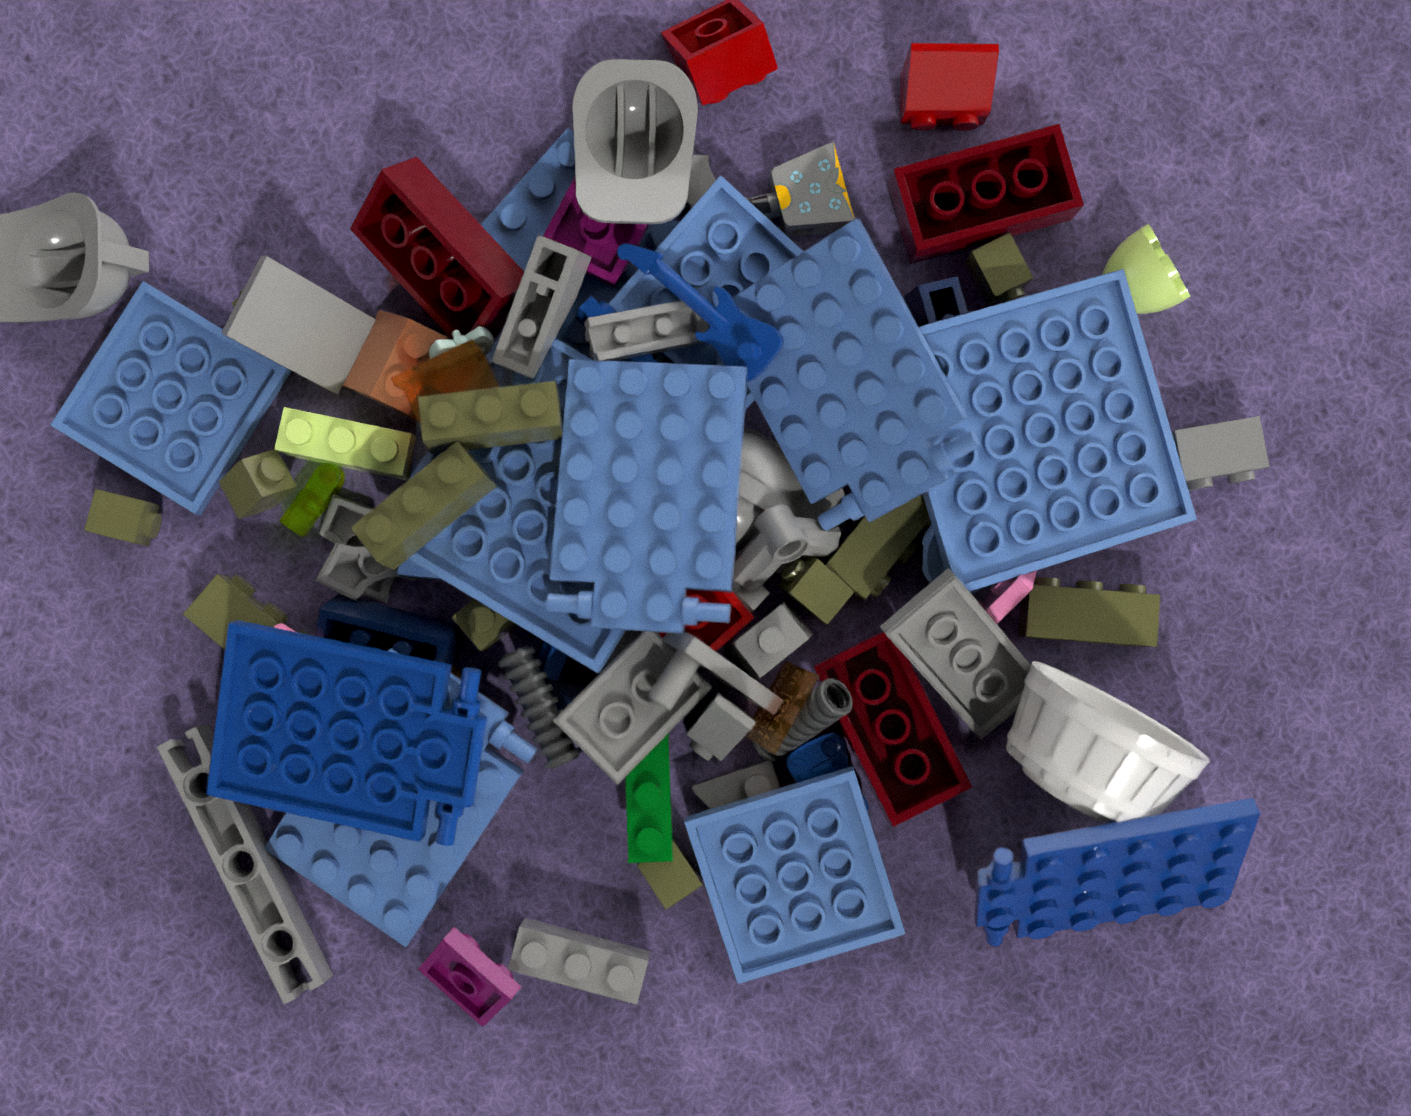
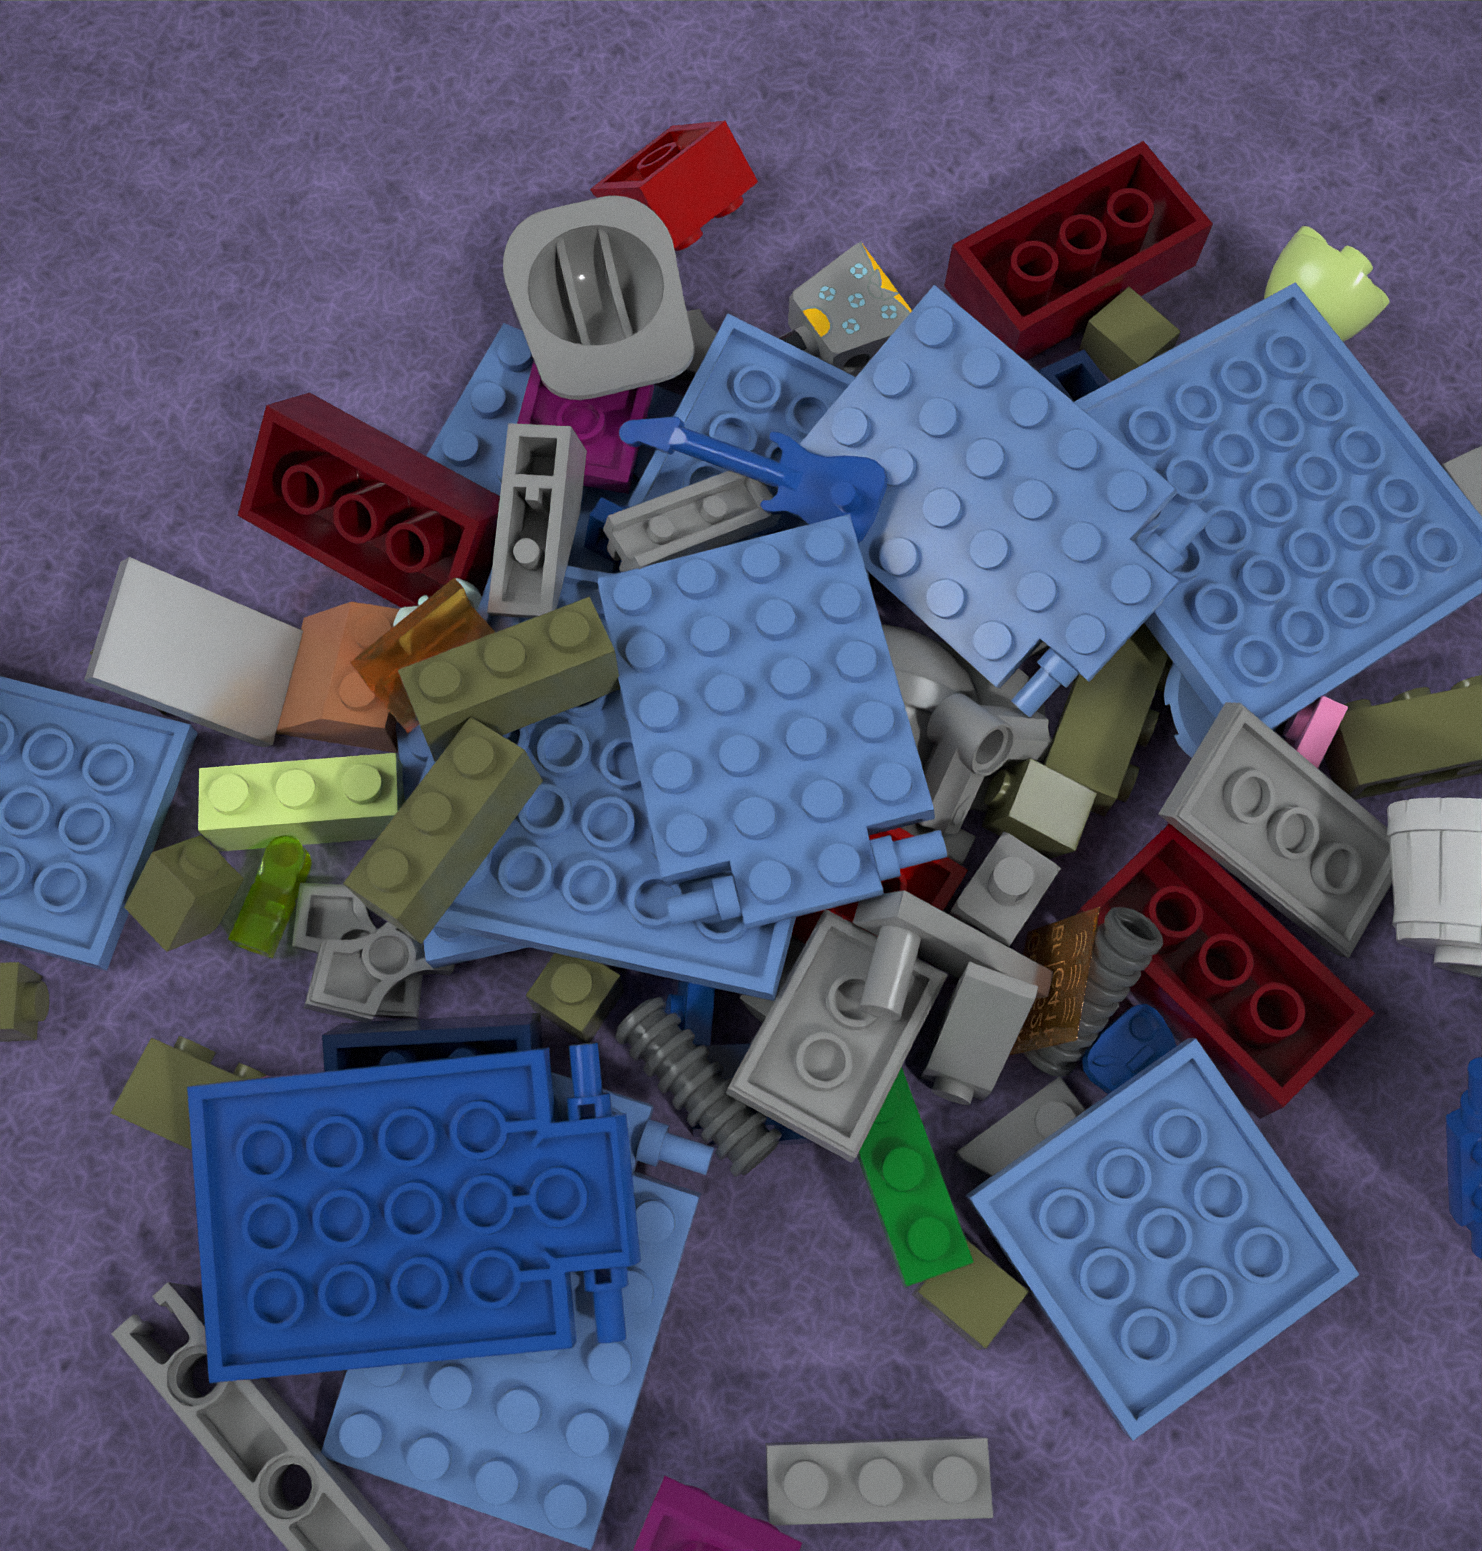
camera: 15 degrees left, 15 degrees down
red slope [900,43,999,131] -> none

